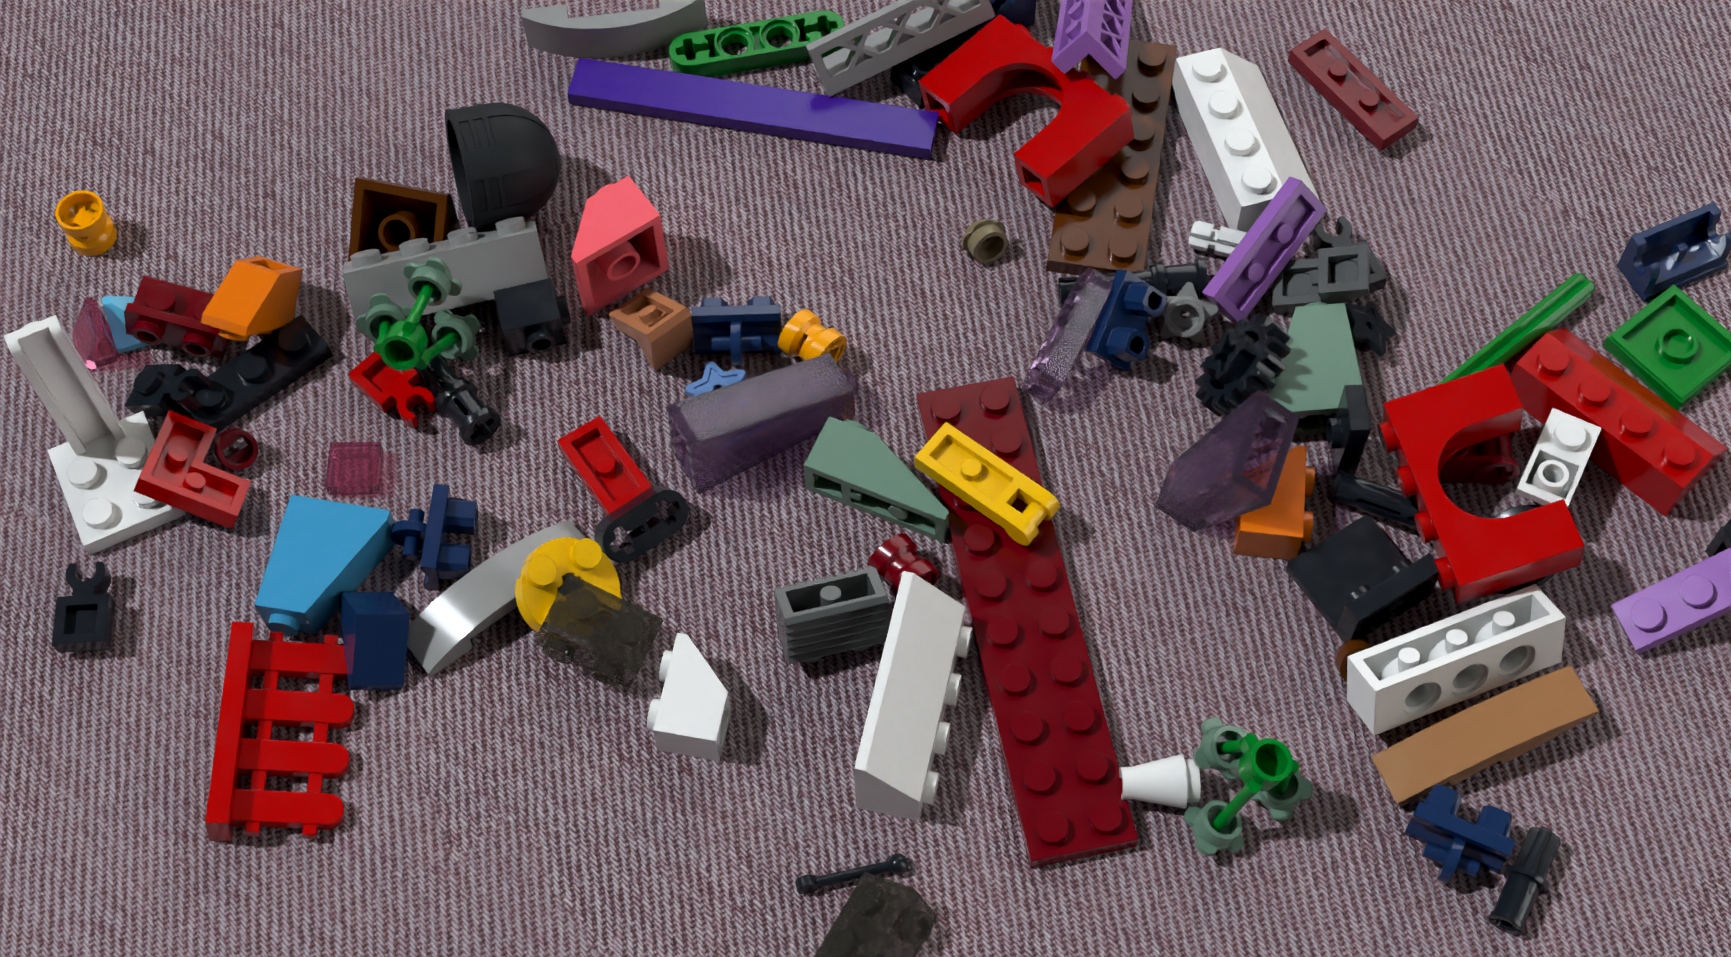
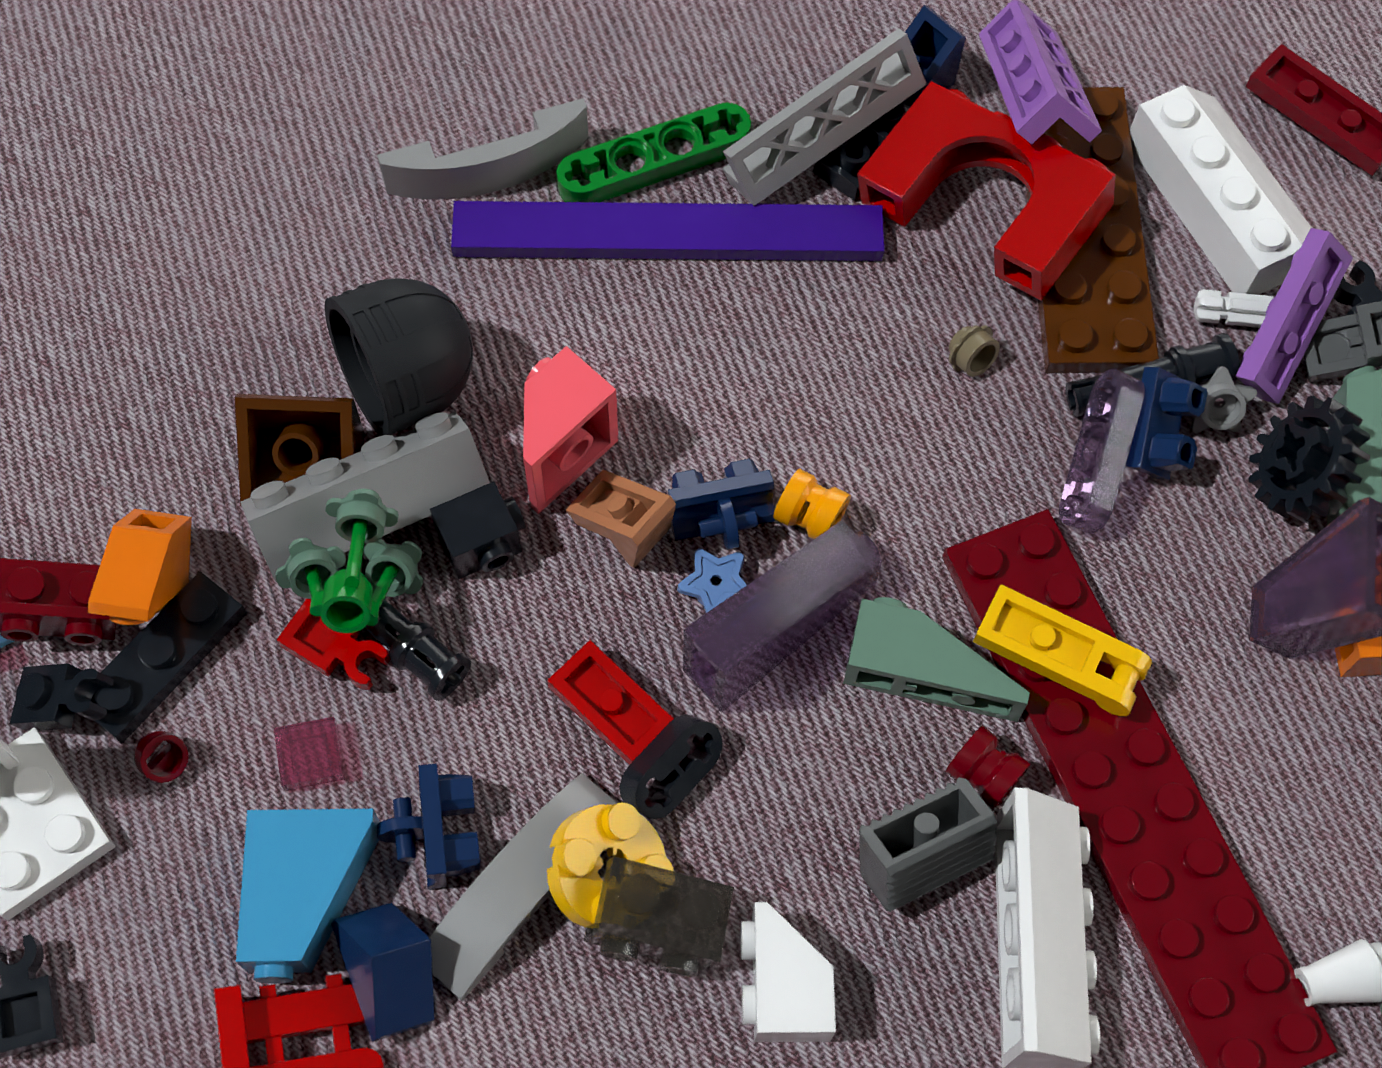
camera: 15 degrees left, 5 degrees up
red plate [134,410,251,529] -> none

